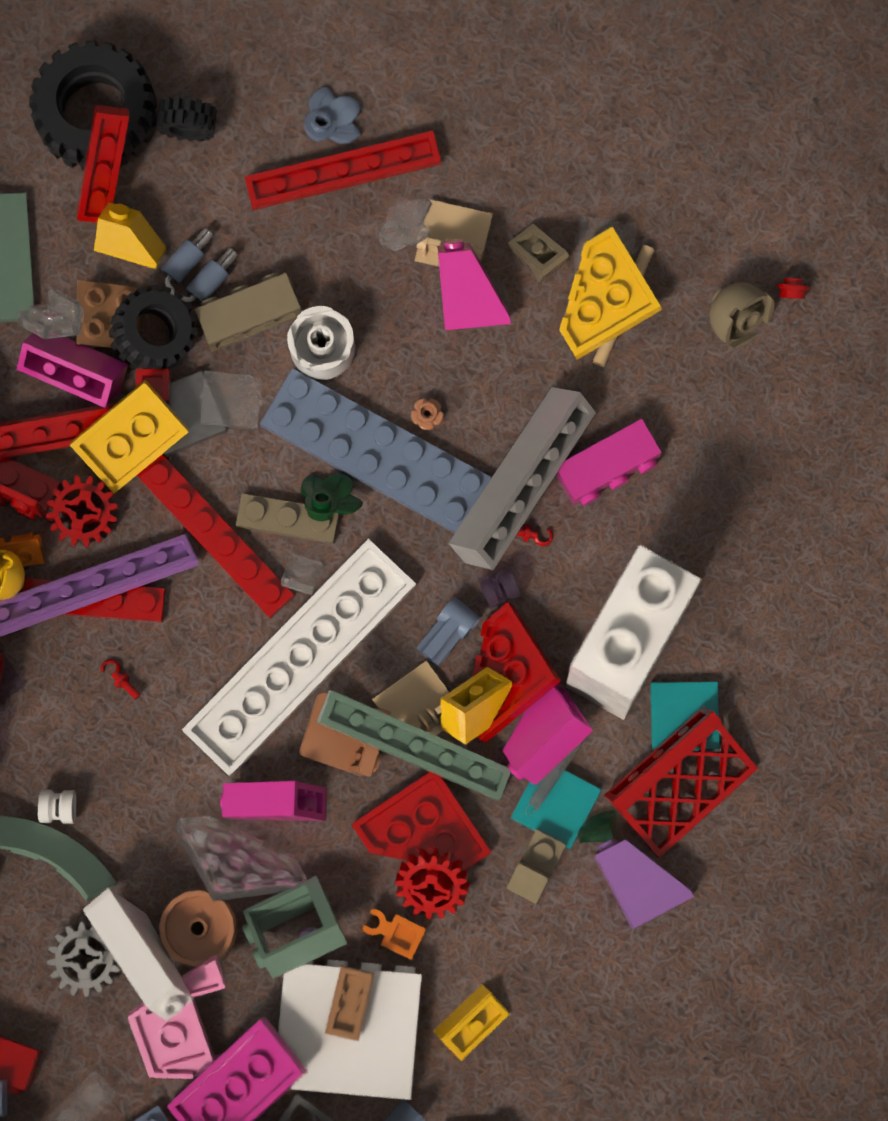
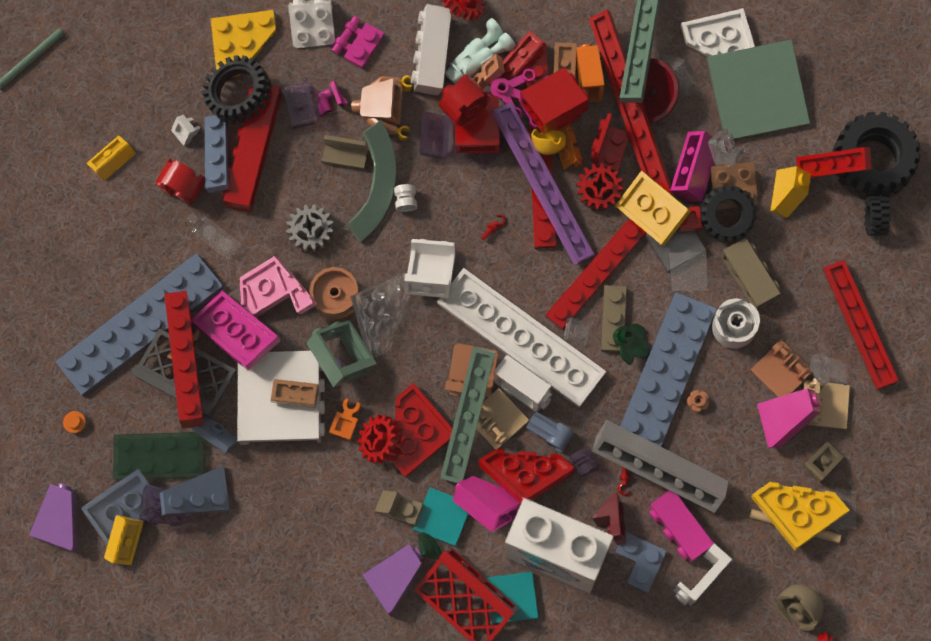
camera: 85 degrees right, 5 degrees down
white slope [83,888,193,1021] -> none
sand blue piece [160,228,238,303] -> none
dark pink slope [220,781,326,821] -> none
sand blue plate [304,87,361,144] -> none
yellow slope [433,984,510,1061] -> none
yellow slope [441,667,512,744] -> none
light grey piece [525,743,582,816] -> none
none -> white panel [404,239,455,298]
none -> white window [493,355,552,412]
none -> dark red slope [593,493,626,545]
none -> sand blue plate [615,532,666,593]
none -> white panel [673,544,732,606]
none -> nougat hinge [750,340,814,397]

